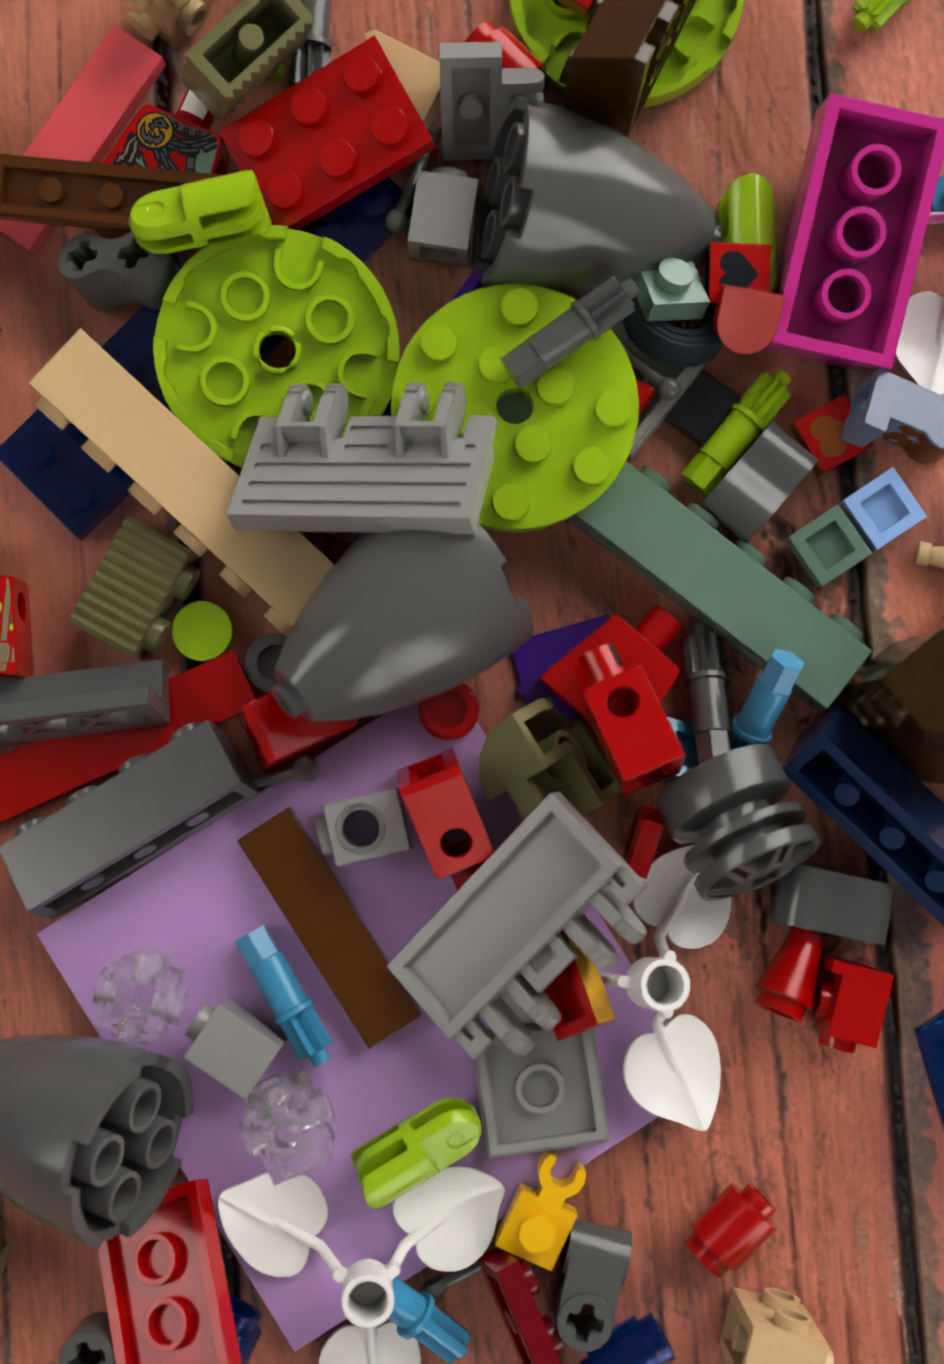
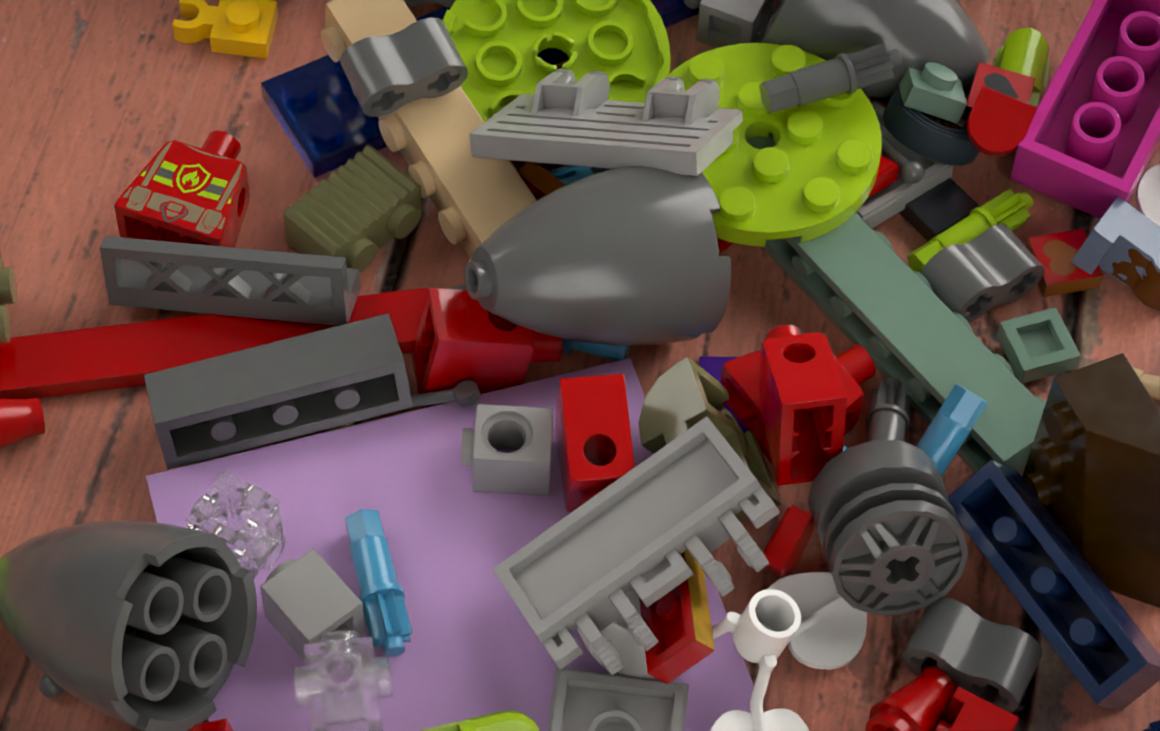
camera: 15 degrees right, 30 degrees down
lime tile [172,601,235,662] -> none
reddish brown tile [237,807,422,1049] -> none
red tile [418,683,479,740] -> none
light blue plate [838,467,927,552] -> none
none -> dark grey axle [340,18,468,117]

